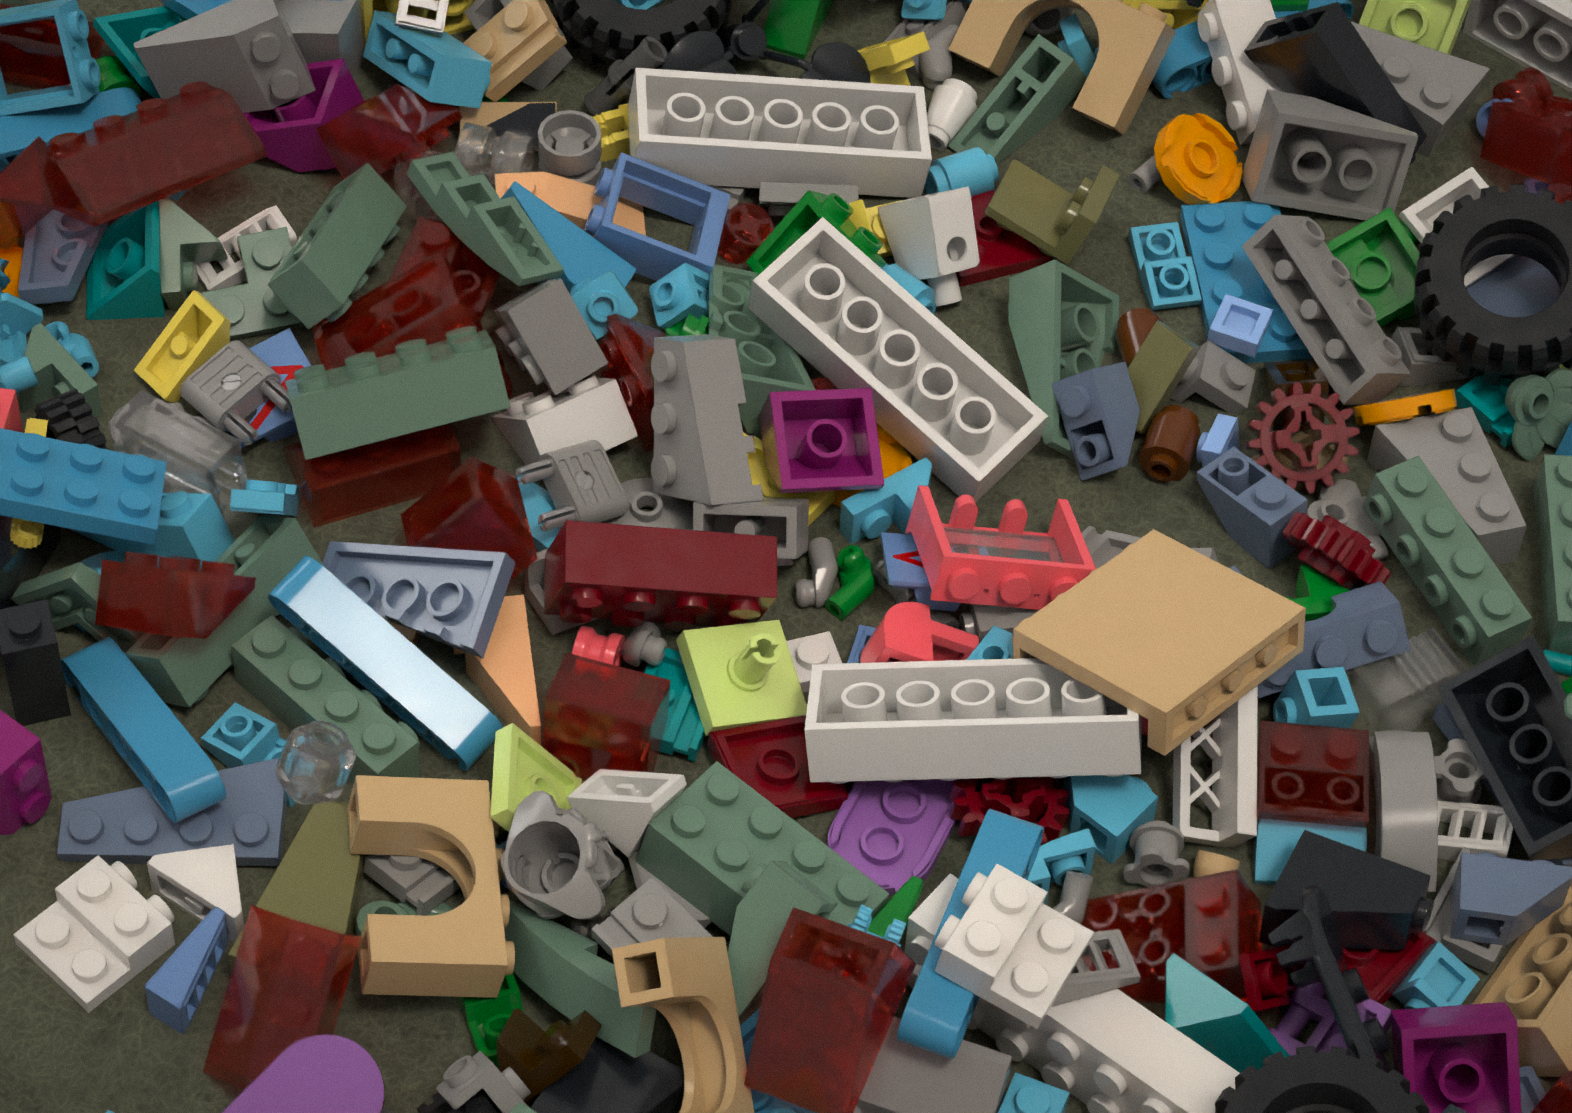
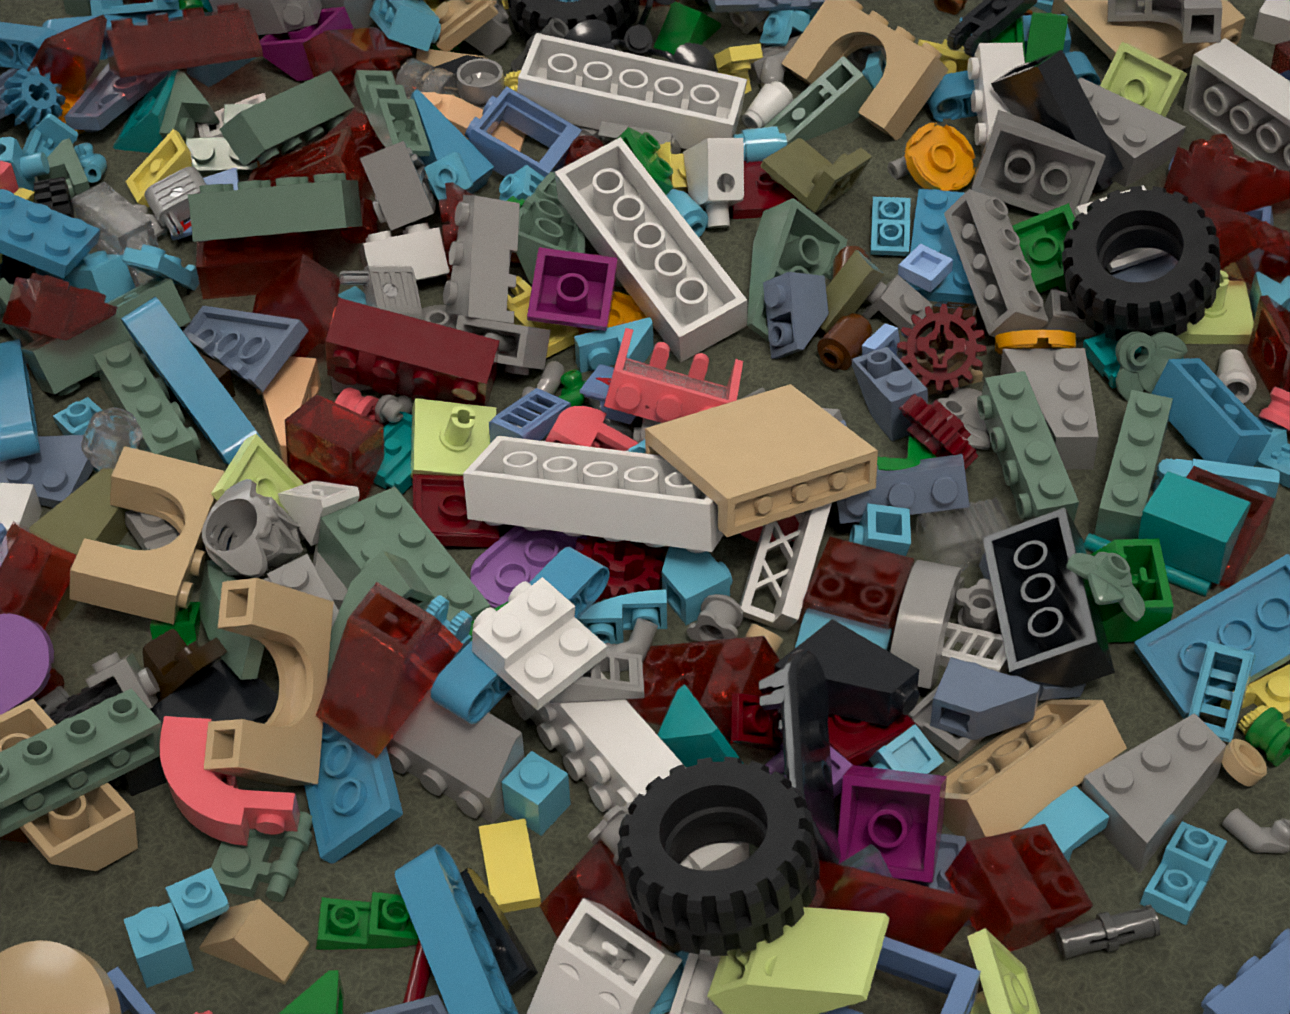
camera: 20 degrees right, 5 degrees down
none -> medium blue slope [489,388,571,443]

